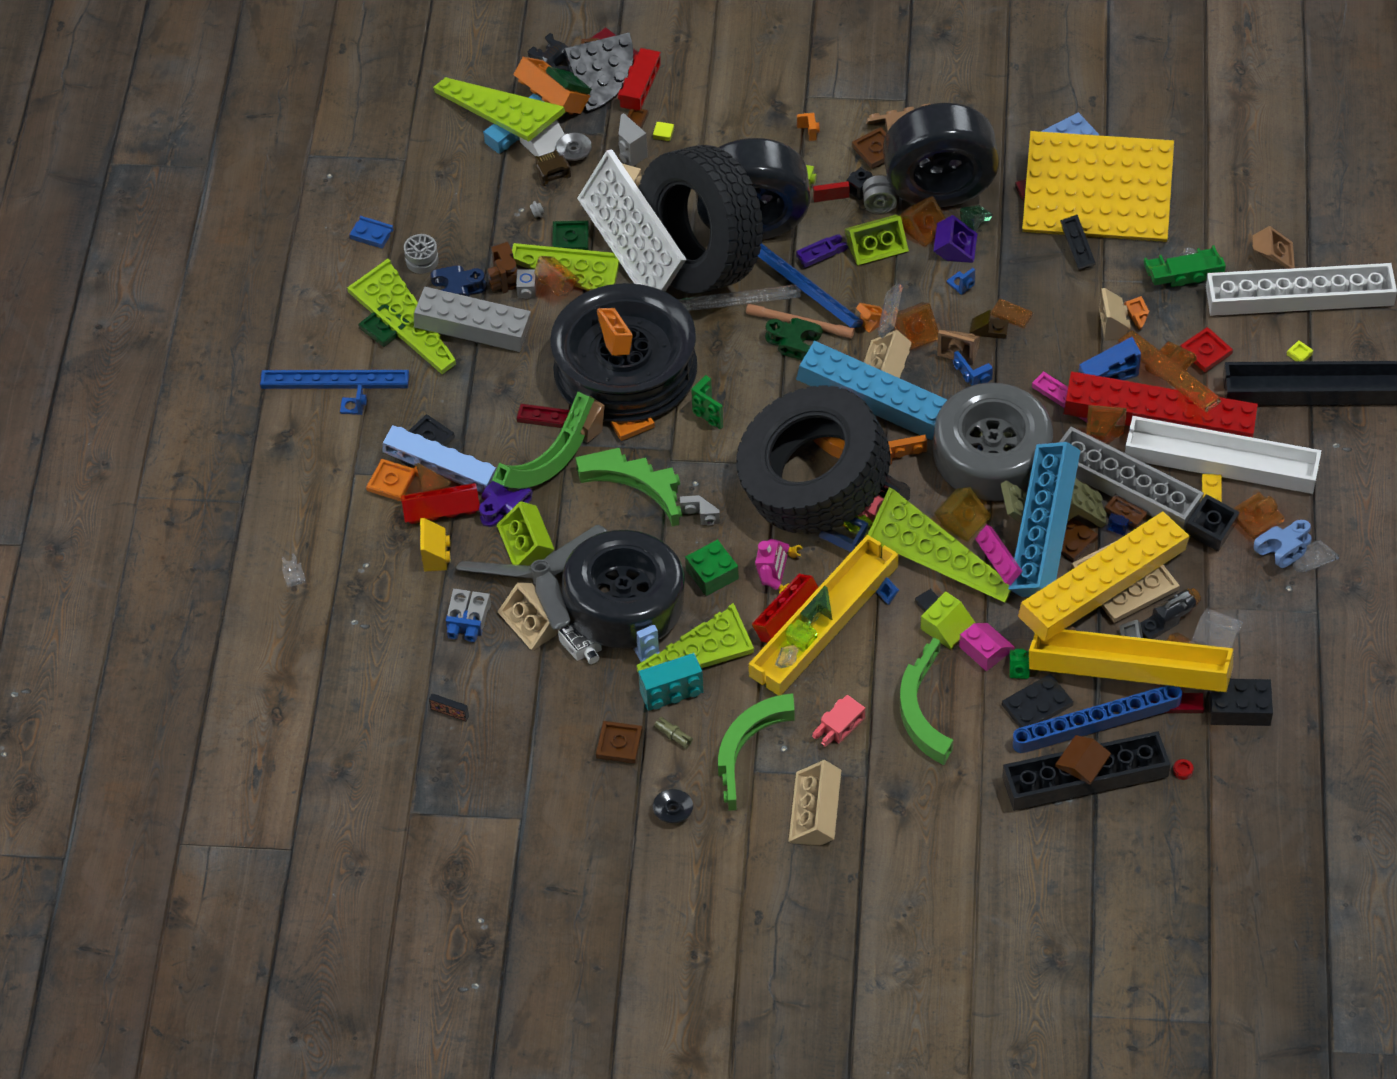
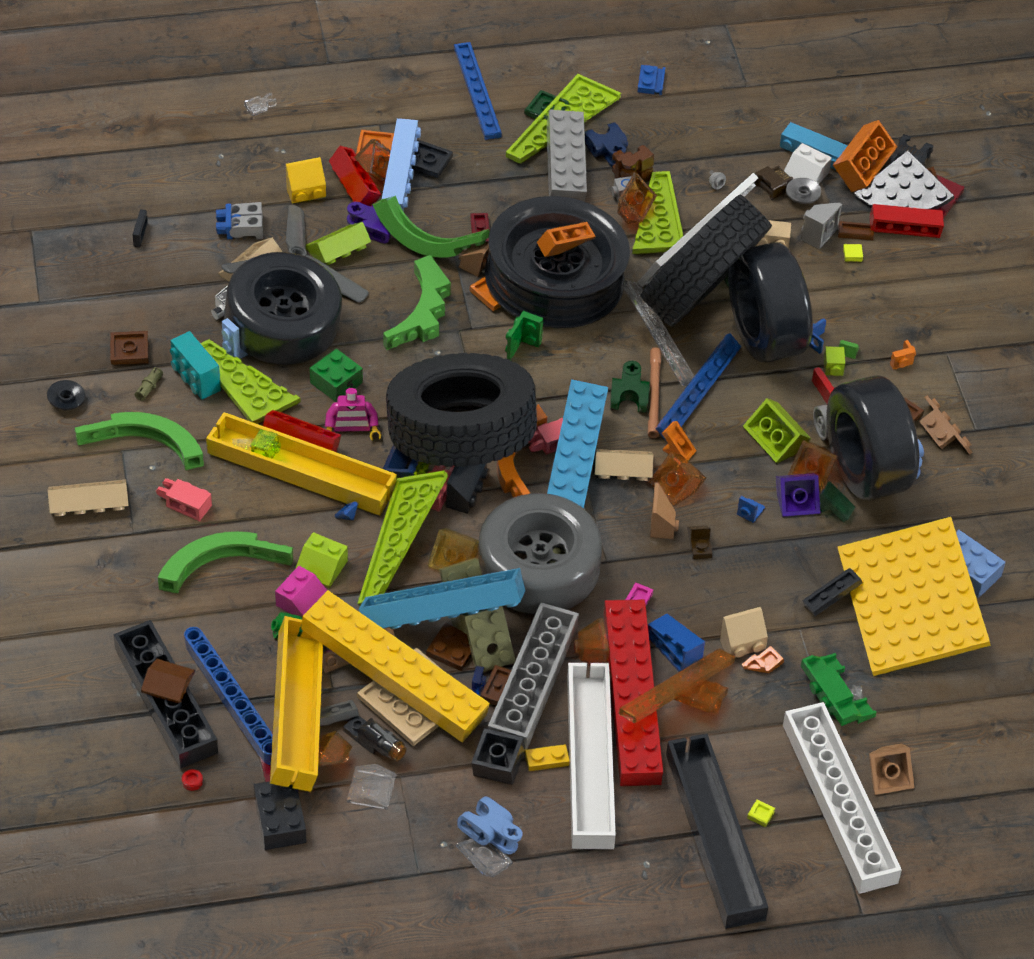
camera: 70 degrees right, 5 degrees down
blue bracket [340,385,367,415] -> none
light grey wheel [404,234,439,274] -> none
lime wing [433,77,566,142] -> none
dark green tile [546,66,592,95] -> none
dark green tile [552,220,589,250] -> none
light grey slope [680,495,720,525] -> none
dark purple hinge [796,234,848,268] -> none
clear green slope [800,585,833,626] -> none
clear tile [878,283,903,338] -> none
black tile [915,588,939,612] -> none
blue bracket [953,351,993,386] -> none
dark pink plate [975,525,1022,586] -> none
clear orange tile [991,299,1033,328] -> none
black plate [1002,673,1074,728] -> none
red plate [1180,327,1233,372] -> none
clear orange plate [1233,492,1284,540] -> none

